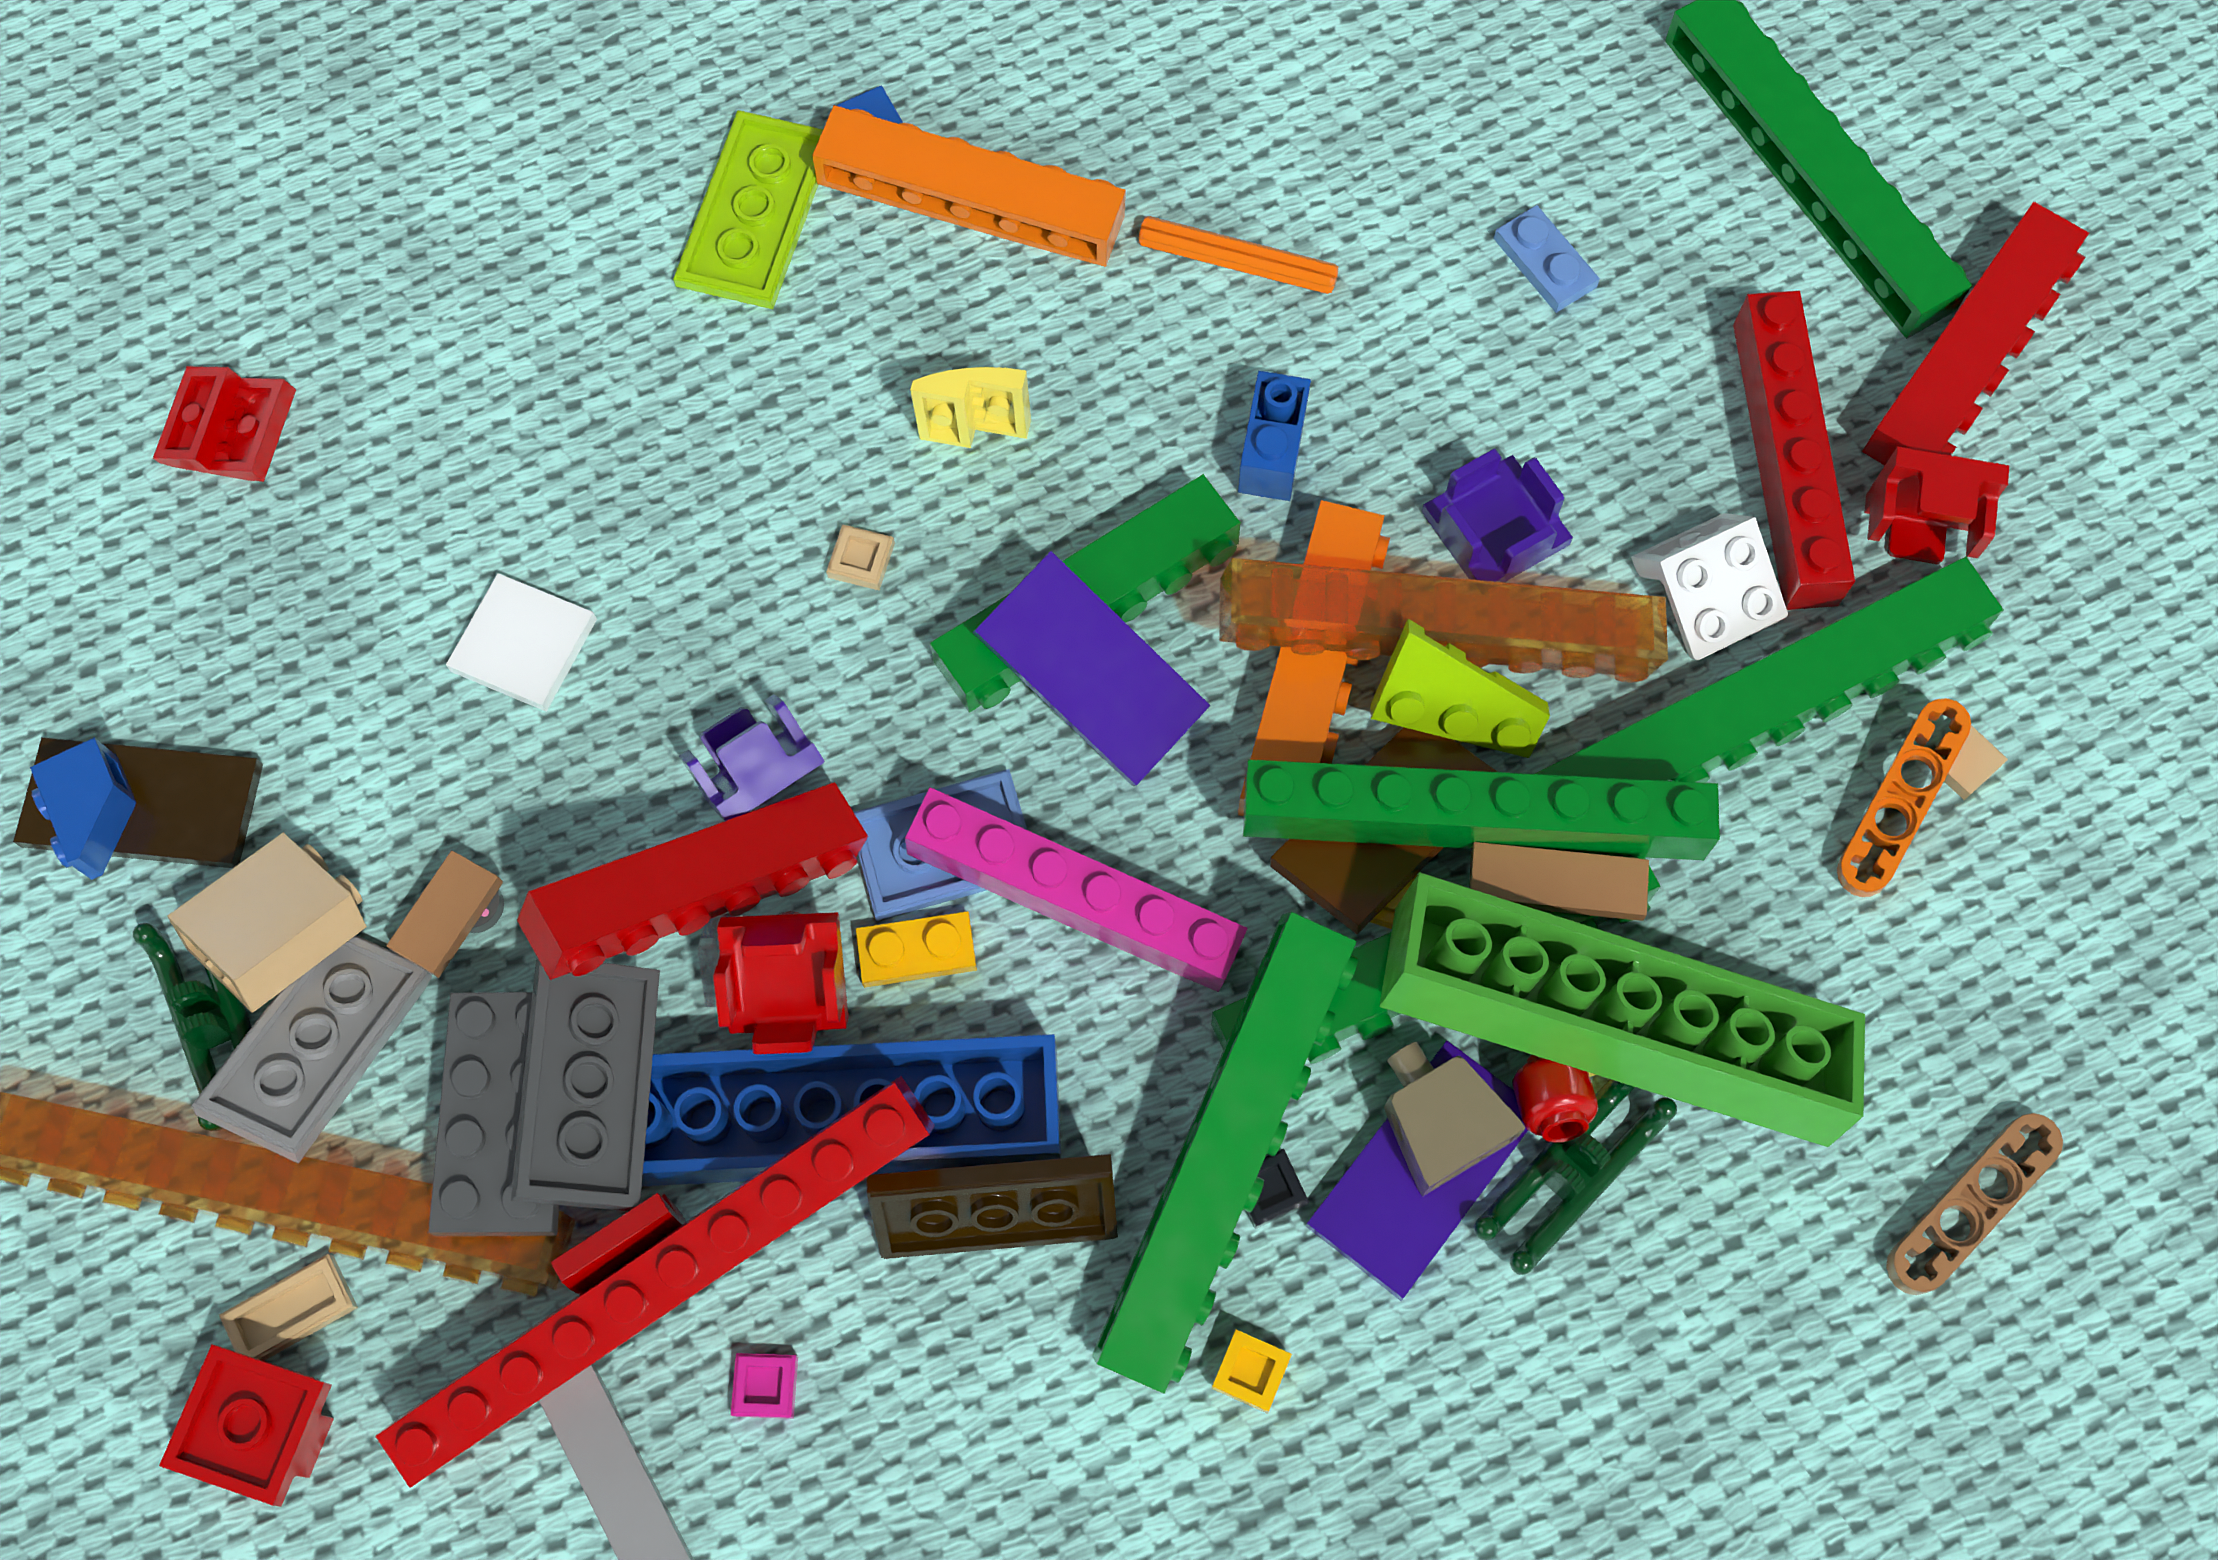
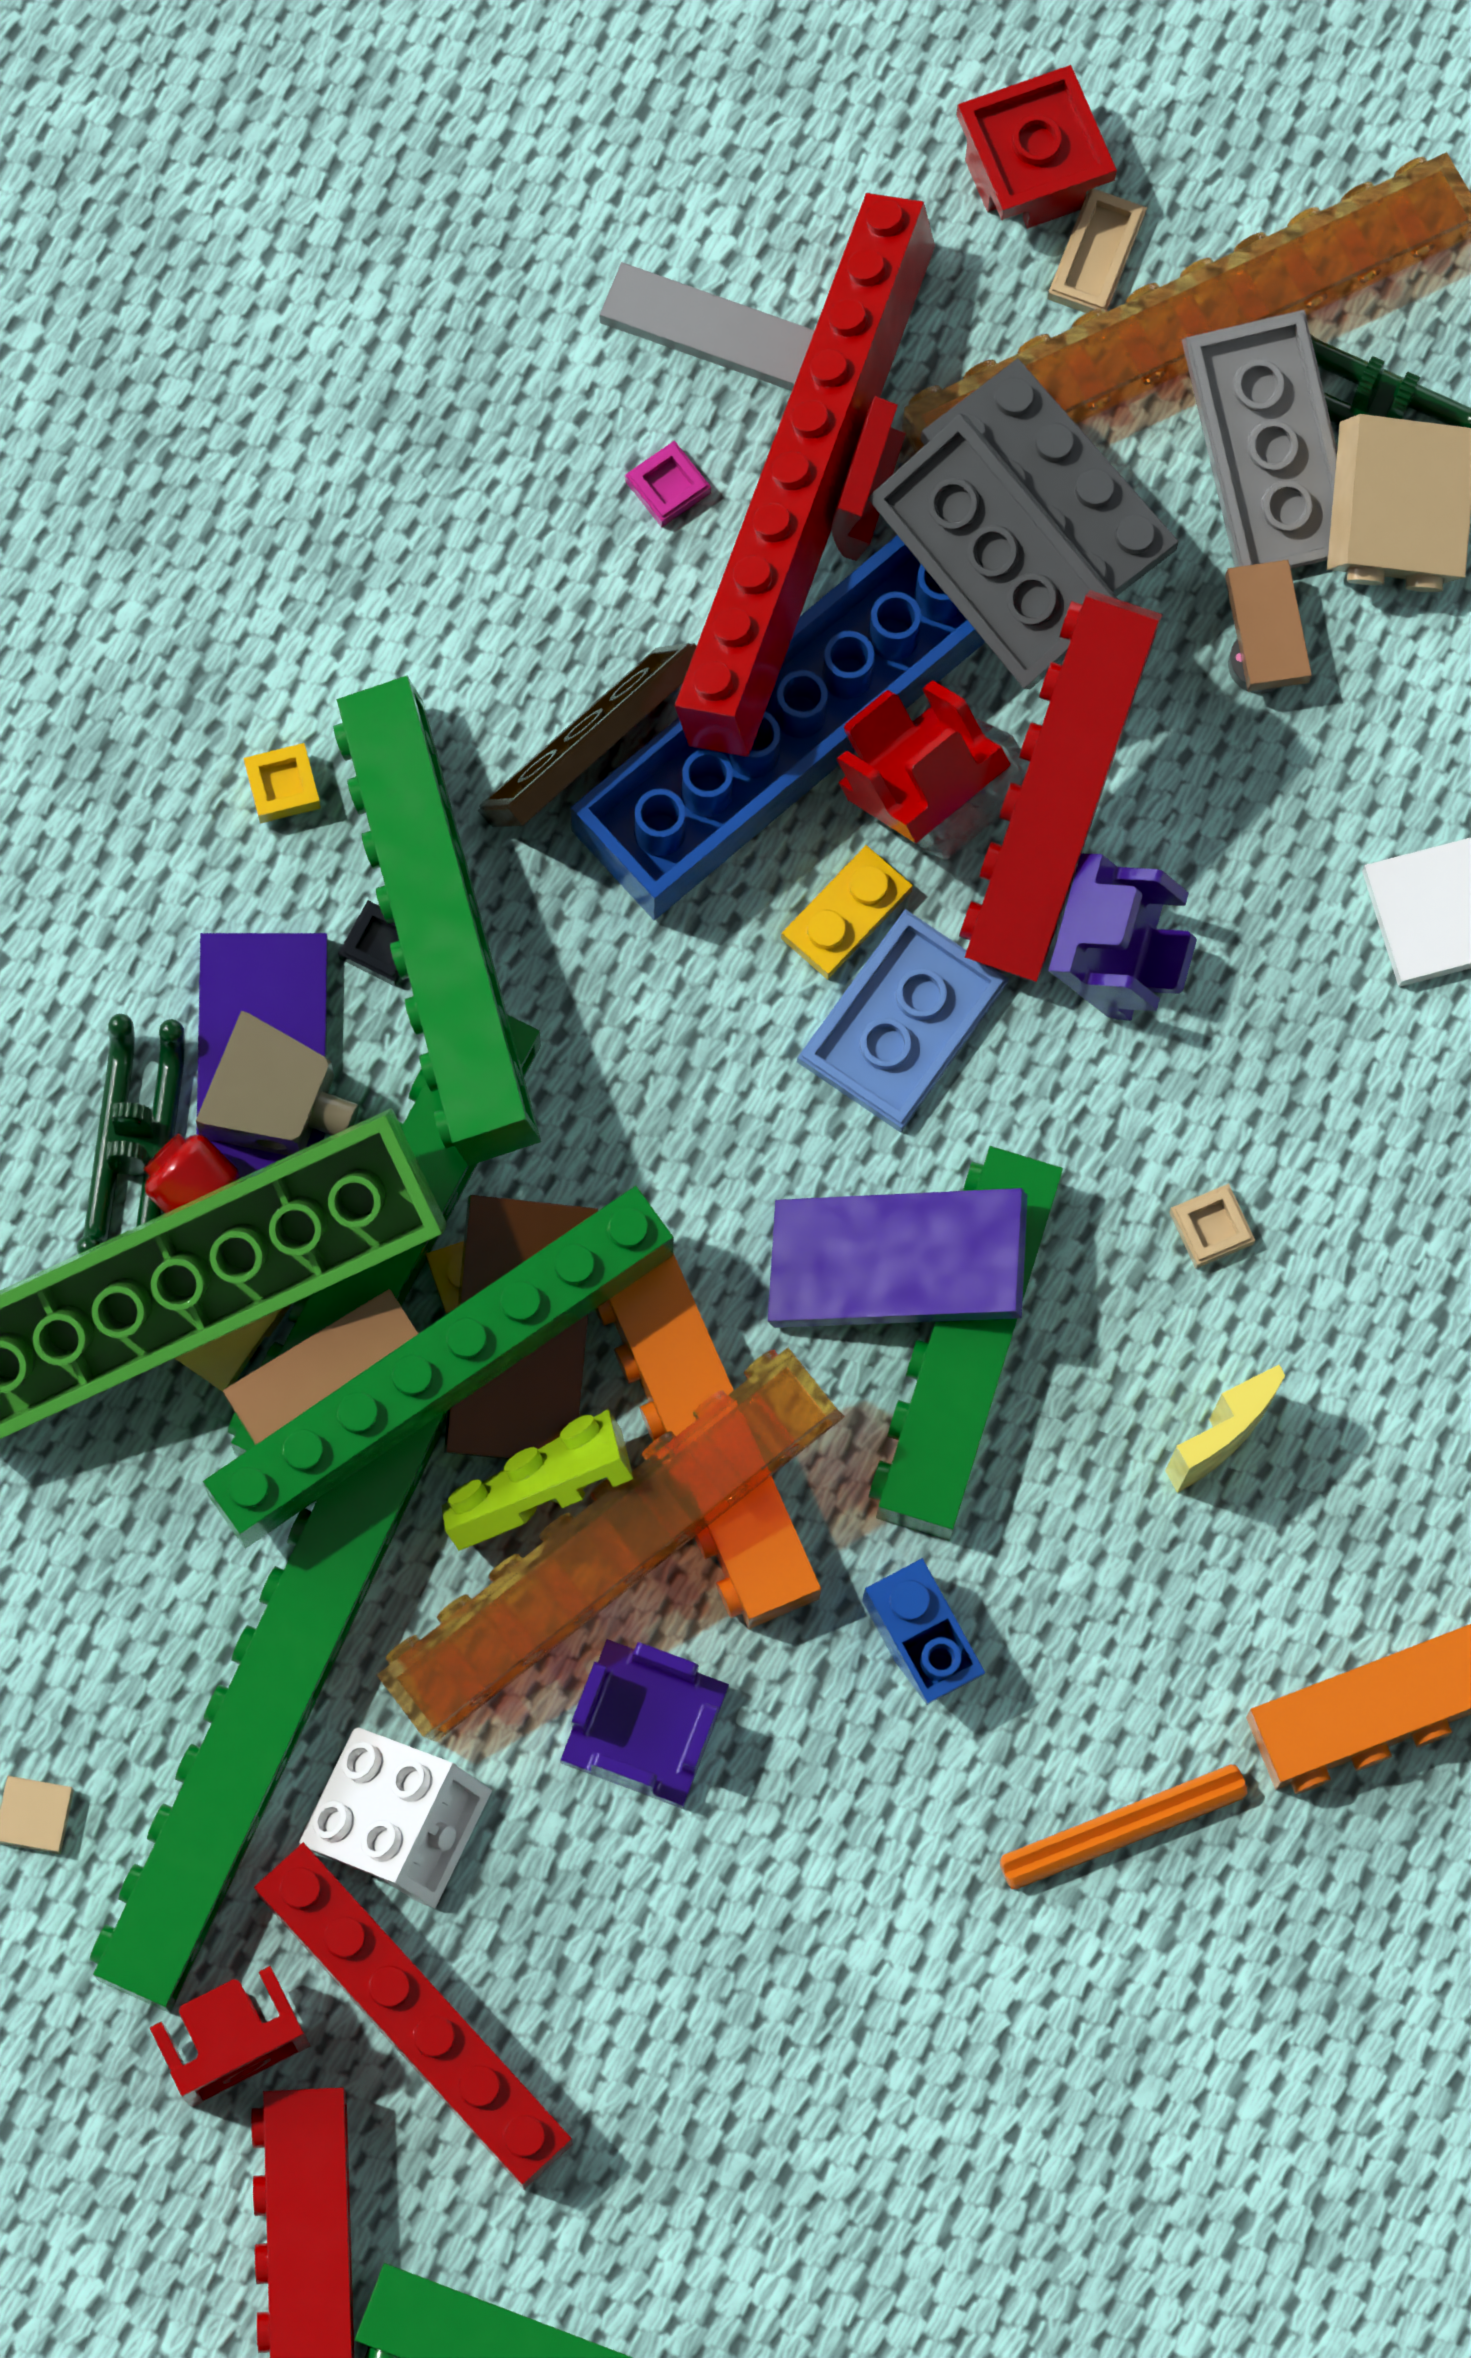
camera: 135 degrees right, 5 degrees up
dark pink brick [905,787,1248,992] -> none
medium blue plate [1494,205,1600,313] -> none
orange beam [1837,698,1971,897] -> none

